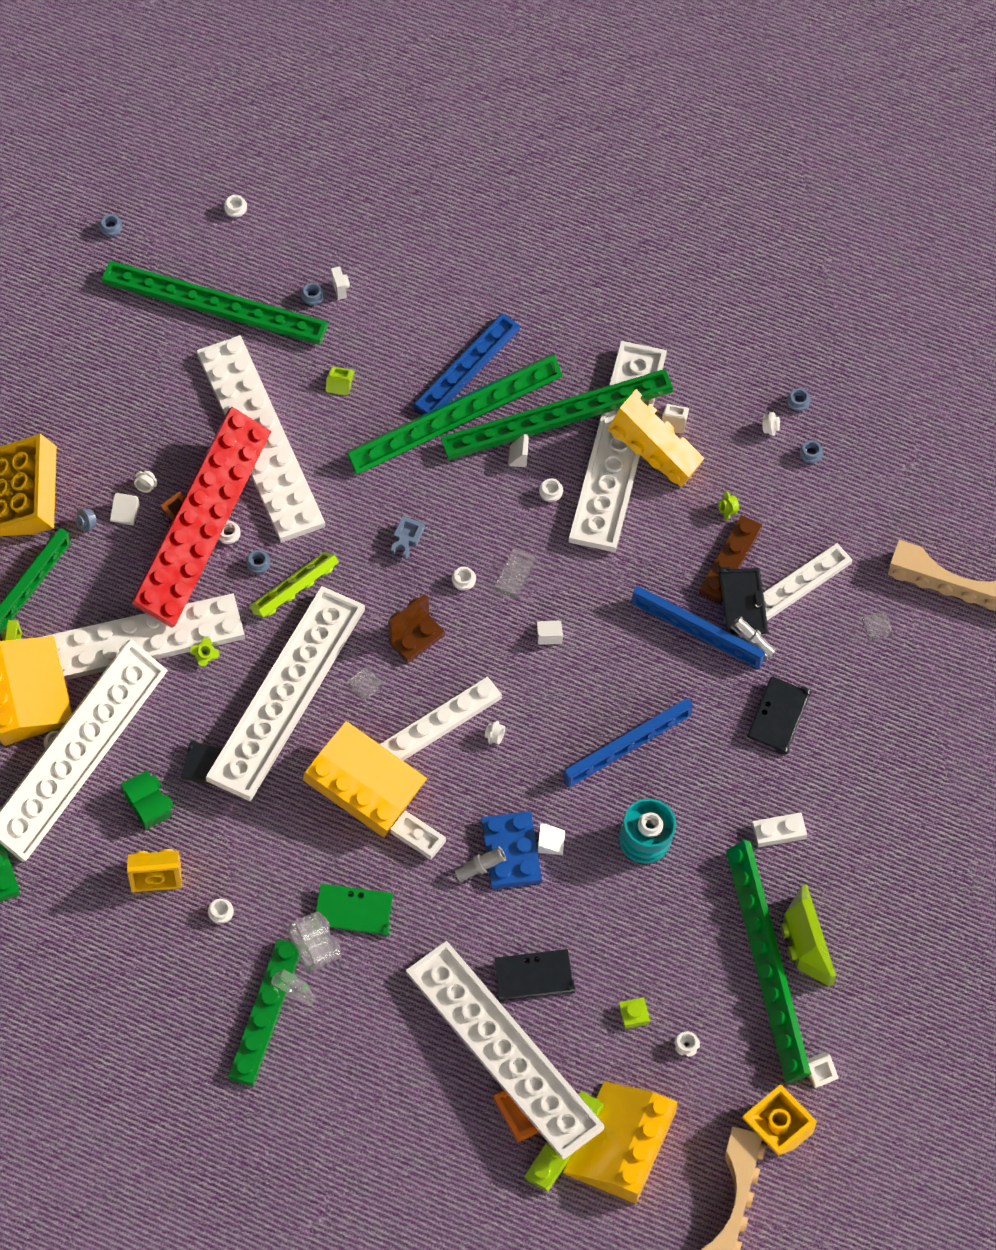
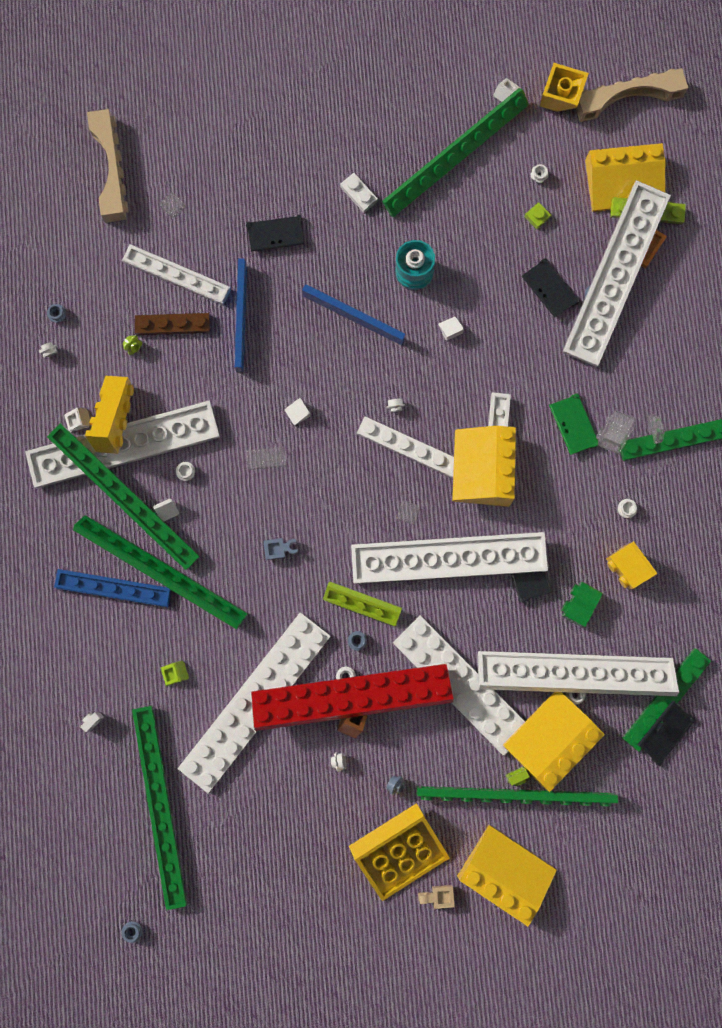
camera: 120 degrees left, 20 degrees up
white slope [110,493,140,526] -> none
lime plate [190,638,219,667] -> none
white plate [224,195,247,217] -> none
sand blue plate [301,283,324,305] -> none
reddish brown bracket [388,594,445,664] -> none
white plate [452,567,476,590] -> none
light grey pin [454,846,506,882] -> none
blue plate [481,811,542,889] -> none
black door [717,567,769,637] -> none
light grey pin [730,616,776,660] -> none
lime wedge [780,884,836,986] -> none
sand blue plate [787,388,811,411] -> none

